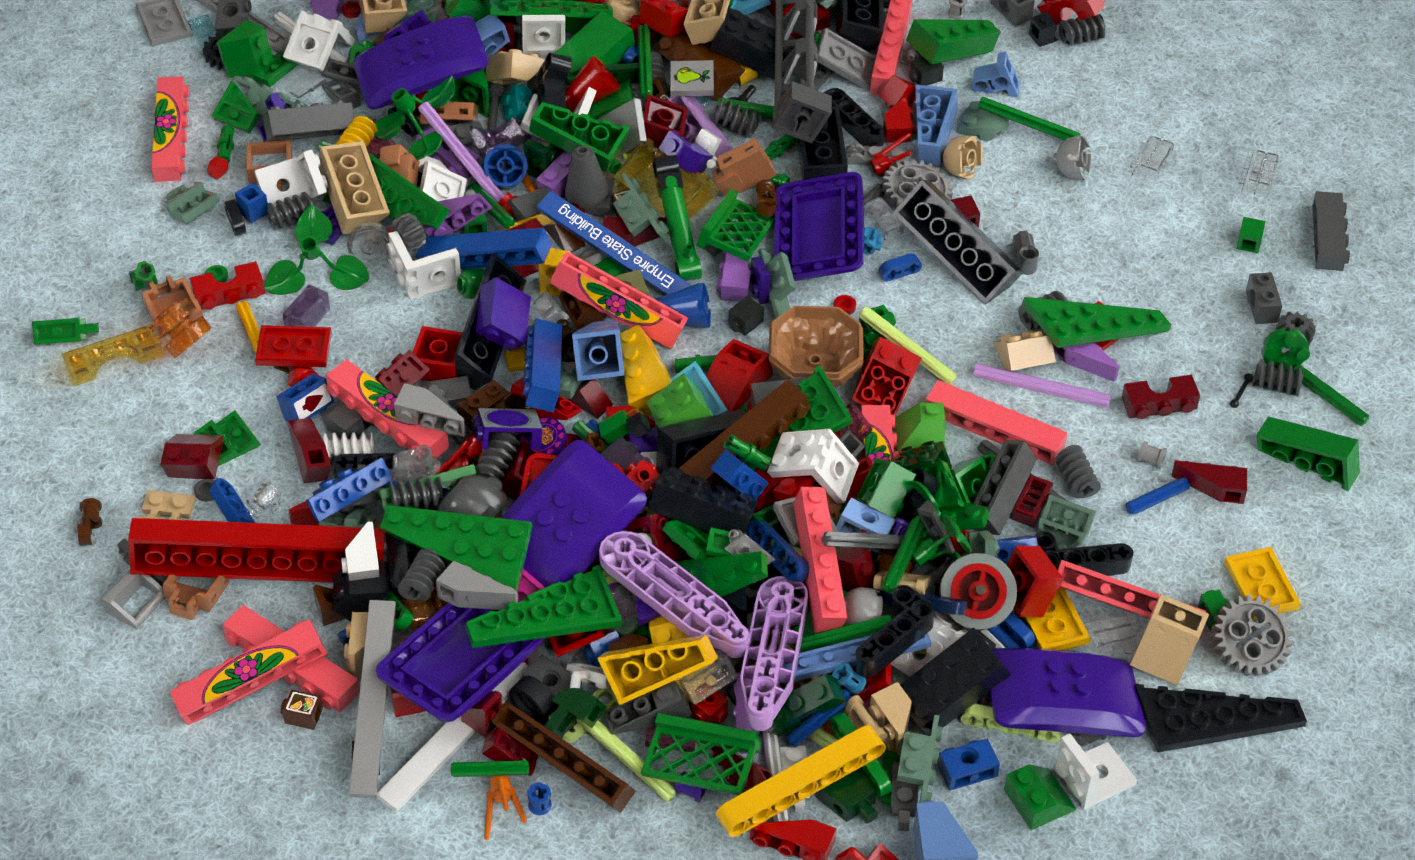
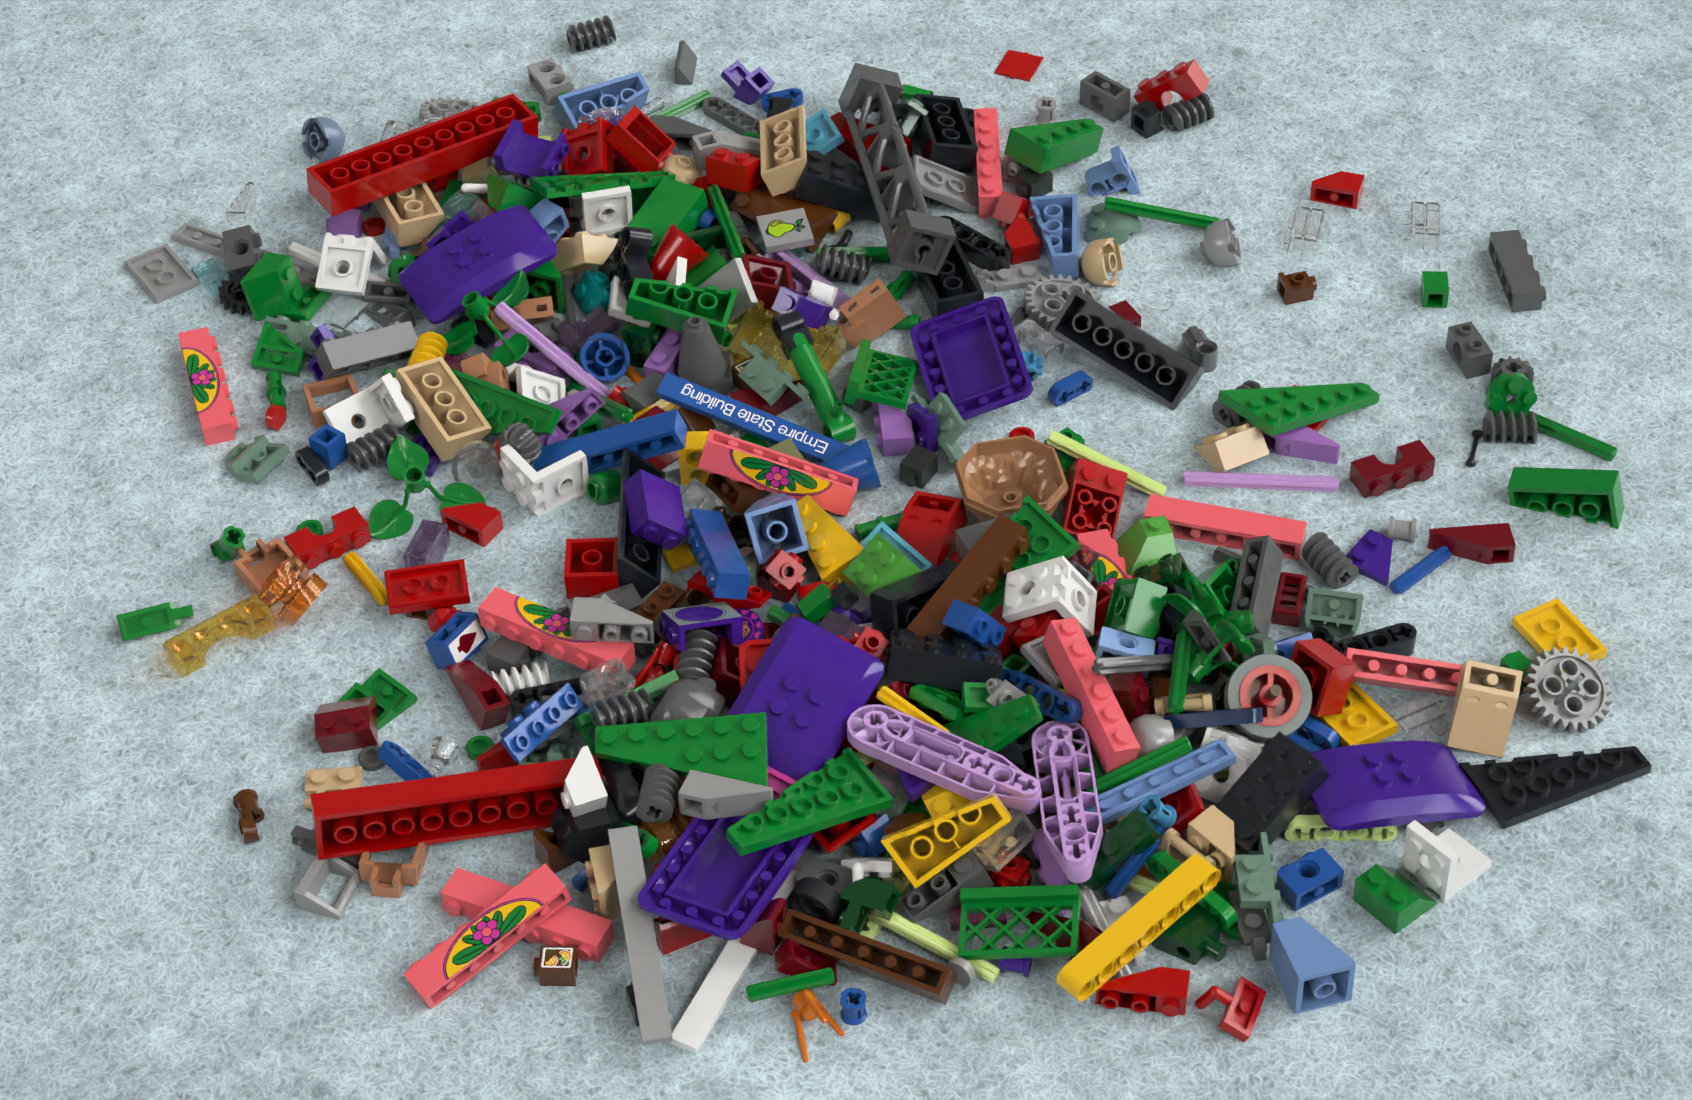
camera: 10 degrees left, 5 degrees down
dark red bracket [375,350,430,396] -> none
green pin [724,434,771,471] -> none
reddish brown connector [755,180,777,216] -> none
black beam [856,585,934,678] -> none
red plant [870,133,912,177] -> none
none -> red slope [440,502,503,547]
none -> green tile [466,735,494,761]
none -> brick [760,548,807,591]
none -> yellow axle [876,686,950,733]
none -> light grey tile [946,957,976,987]
none -> reddish brown brick [1277,271,1317,305]
none -> red slope [1310,171,1365,209]
none -> dark purple wing [1346,529,1393,586]

